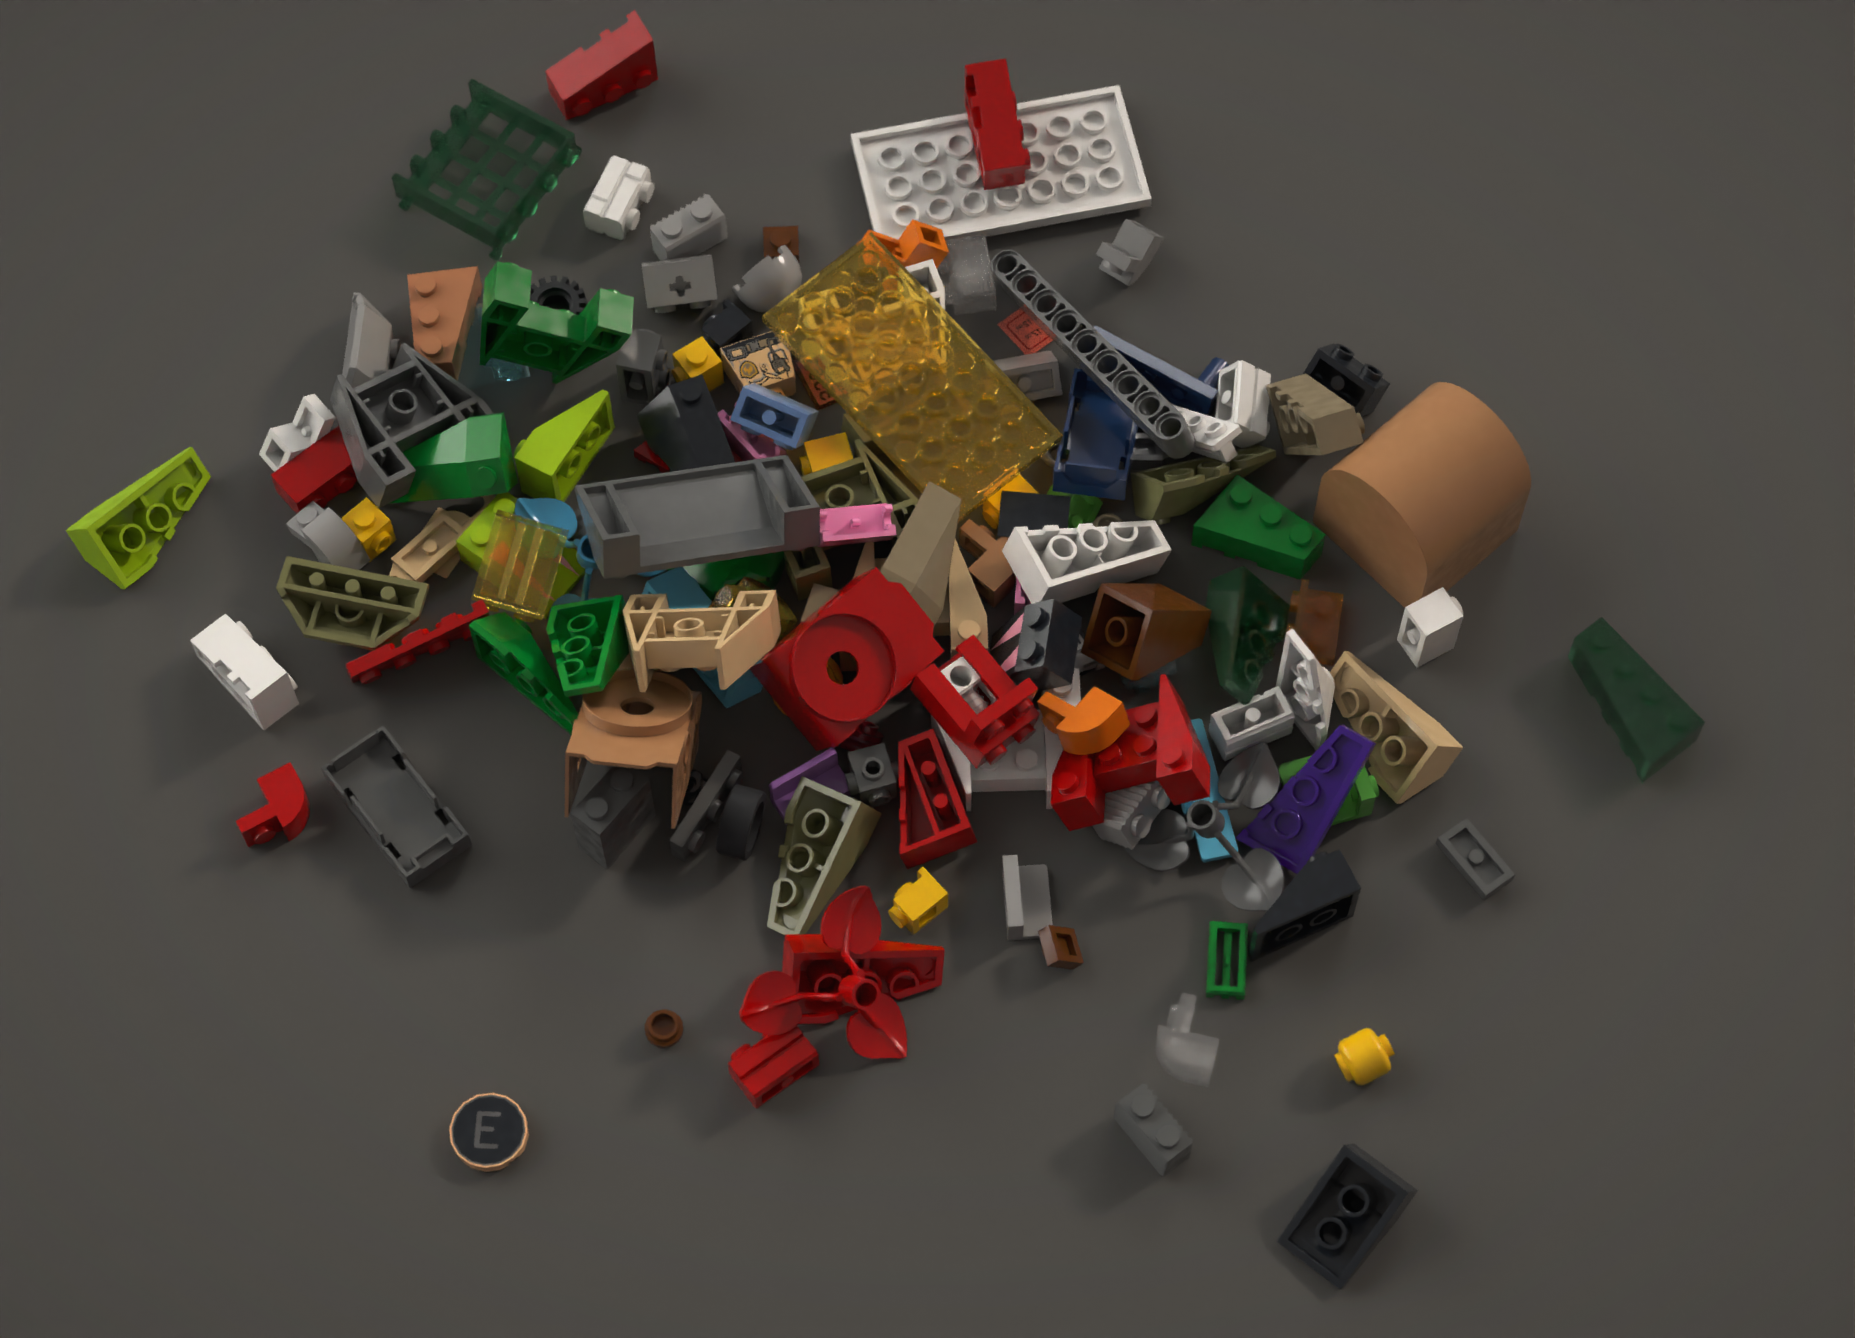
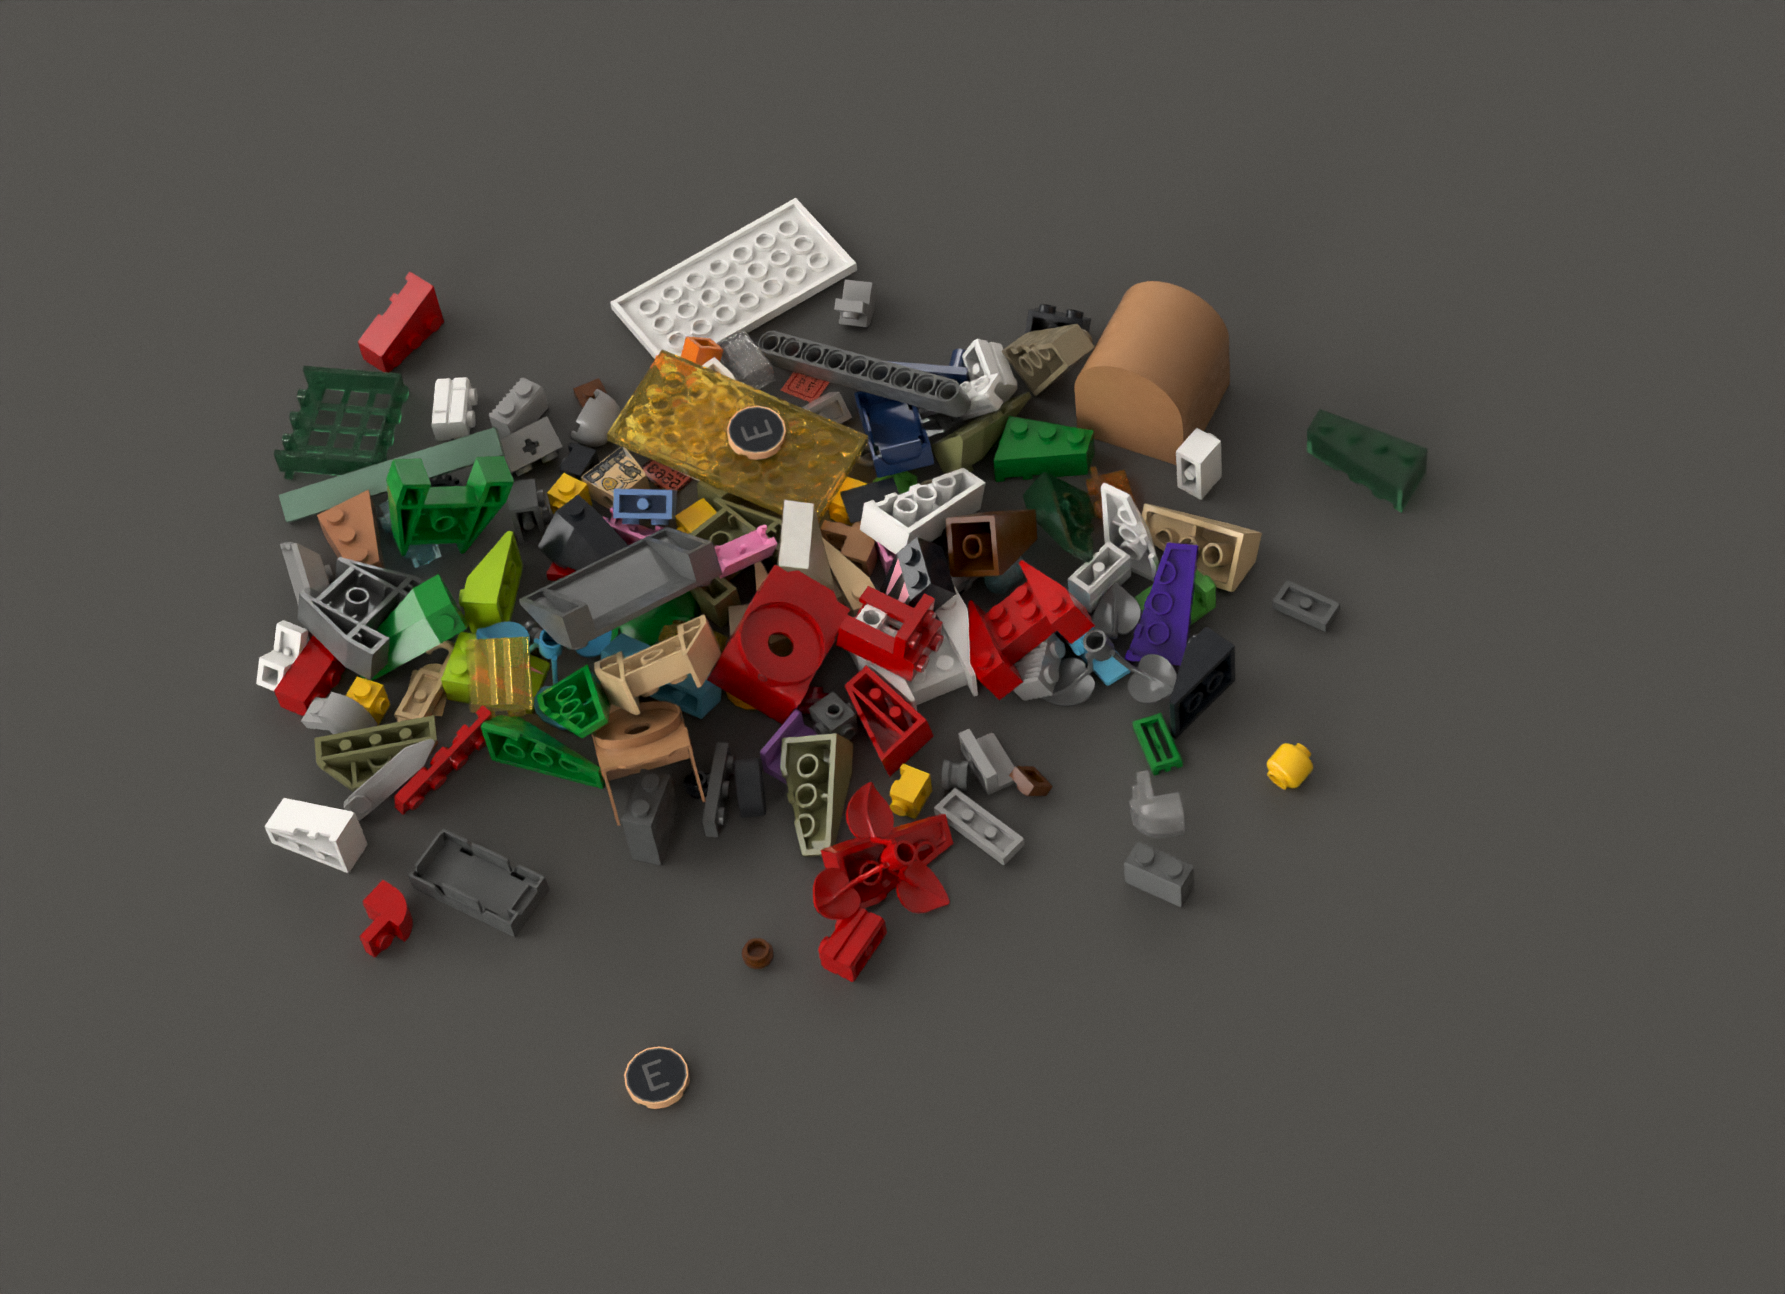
camera: 15 degrees left, 10 degrees down
lime wedge [65,447,211,589] -> none
red wedge [964,58,1031,190] -> none
orange brick [1037,686,1130,755] -> none
black slope [1277,1143,1418,1290] -> none
none -> sand green tile [279,427,505,523]
none -> light grey piece [344,739,435,821]
none -> black tile [727,406,786,460]
none -> light grey plate [934,788,1025,865]
none -> dark grey wheel [942,759,970,792]

